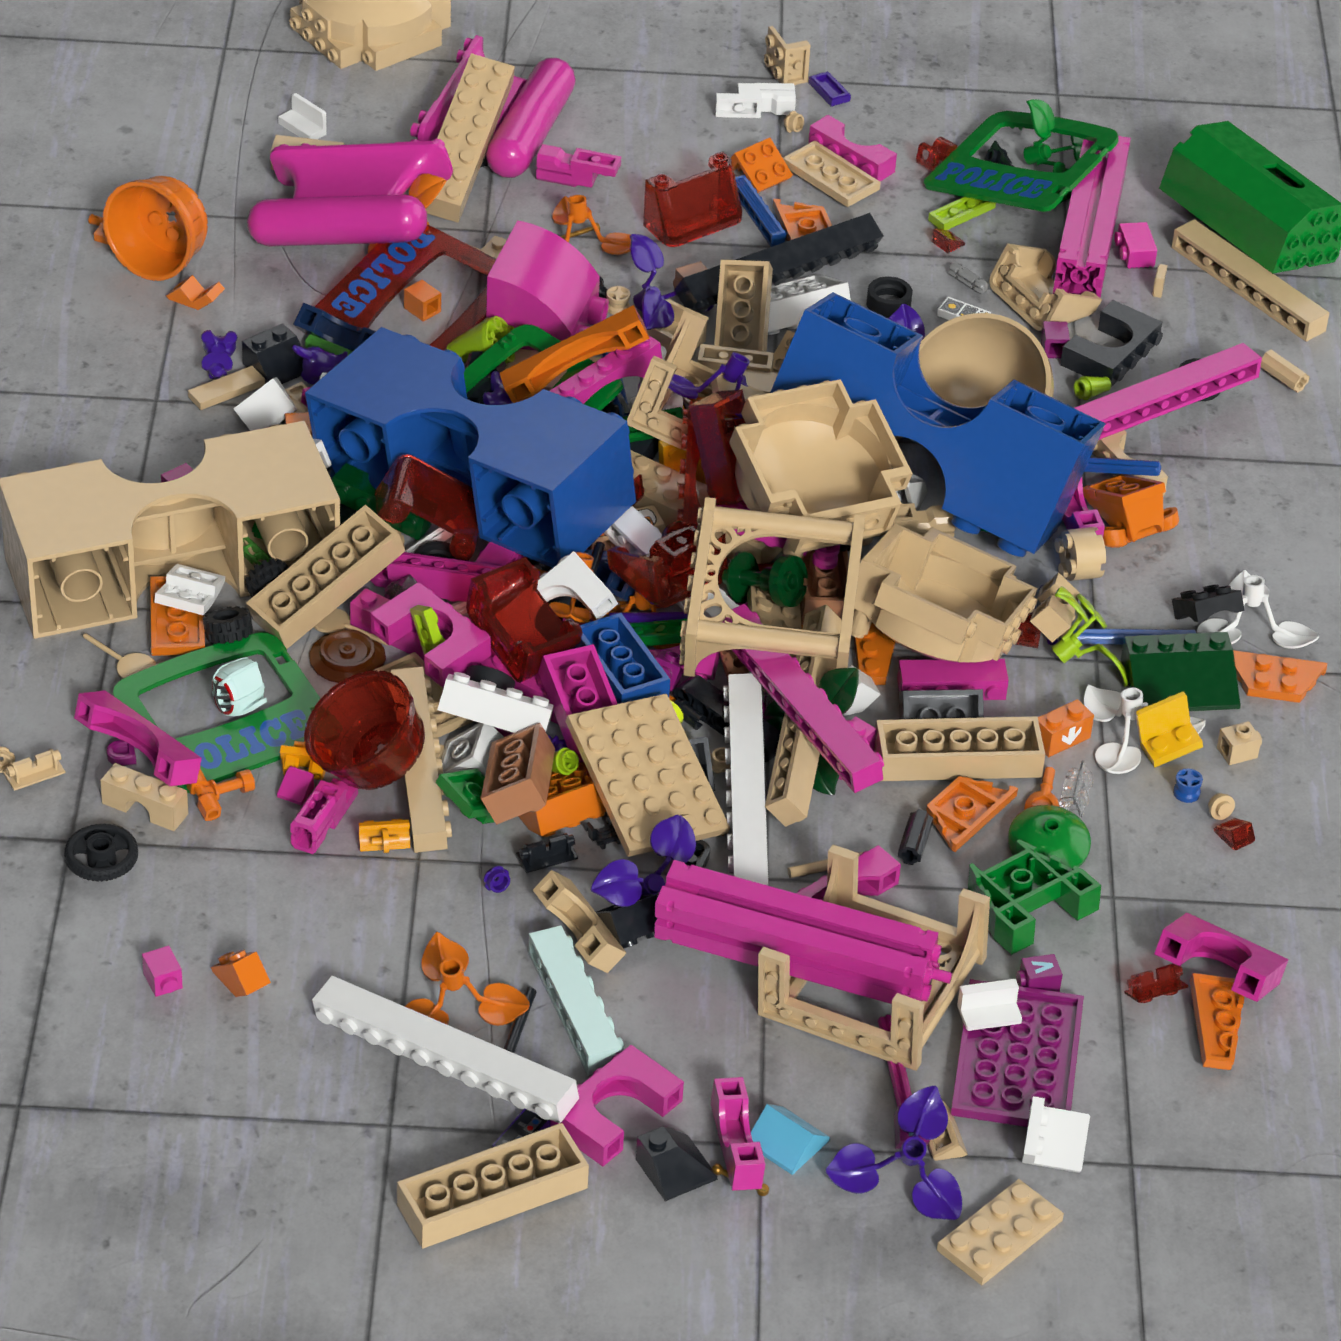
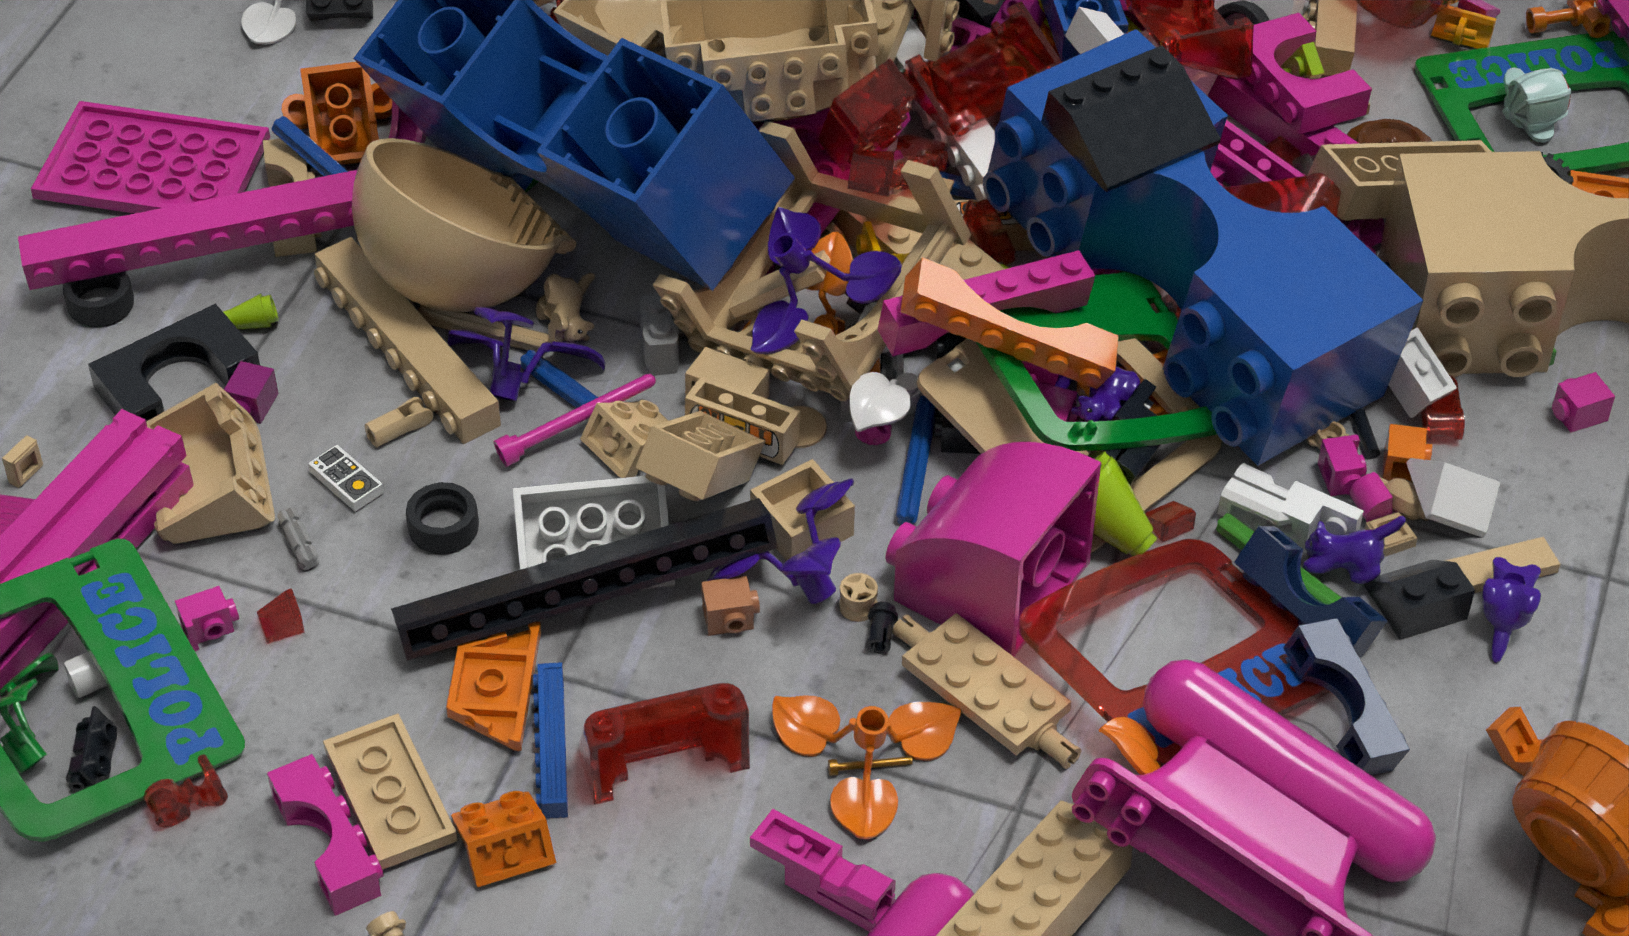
camera: 160 degrees left, 5 degrees up
orange brick [404,280,441,322] -> none
lime plate [928,197,996,232] -> none
none -> dark pink plate [31,101,270,213]
none -> dark pink brick [175,586,239,651]
none -> black slope [1041,45,1221,192]
none -> arch [1283,618,1410,775]

